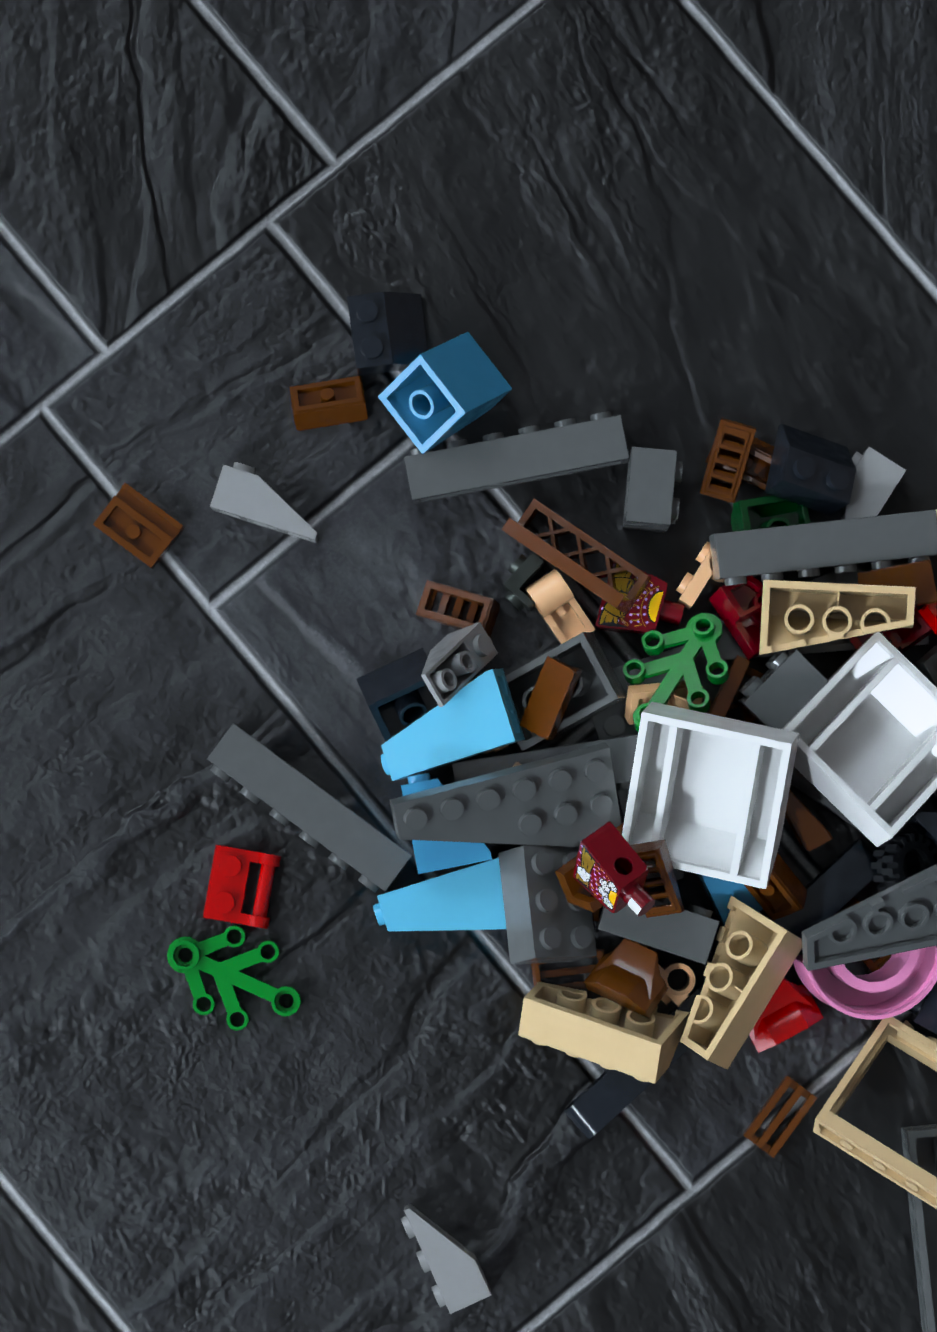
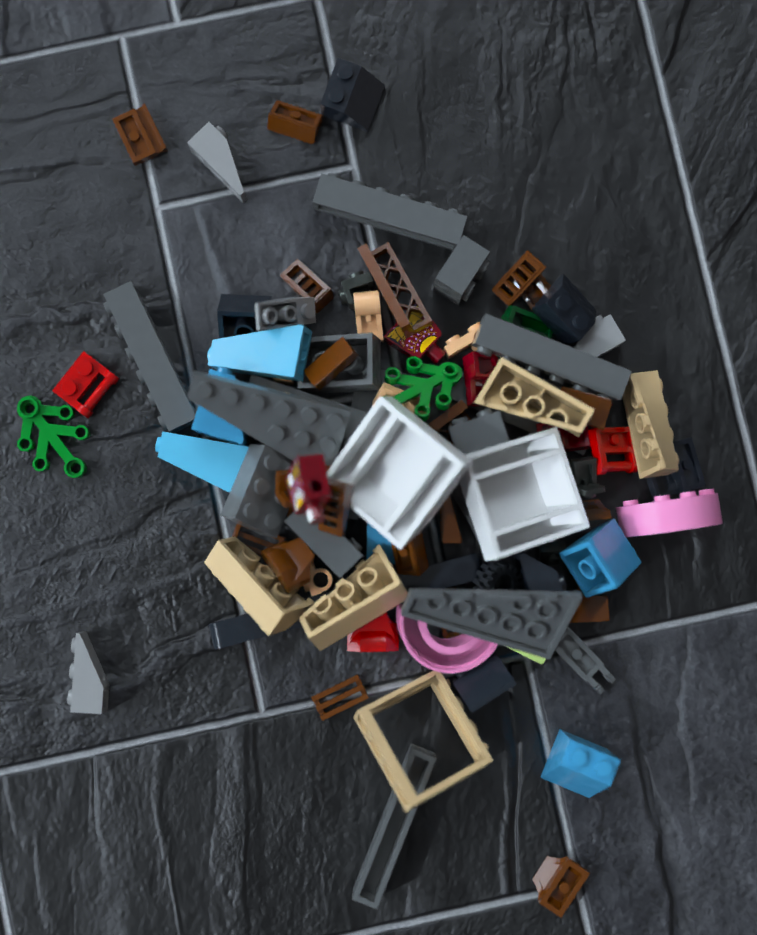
camera: 20 degrees right, 0 degrees up
dark azure slope [378,332,512,454] -> none

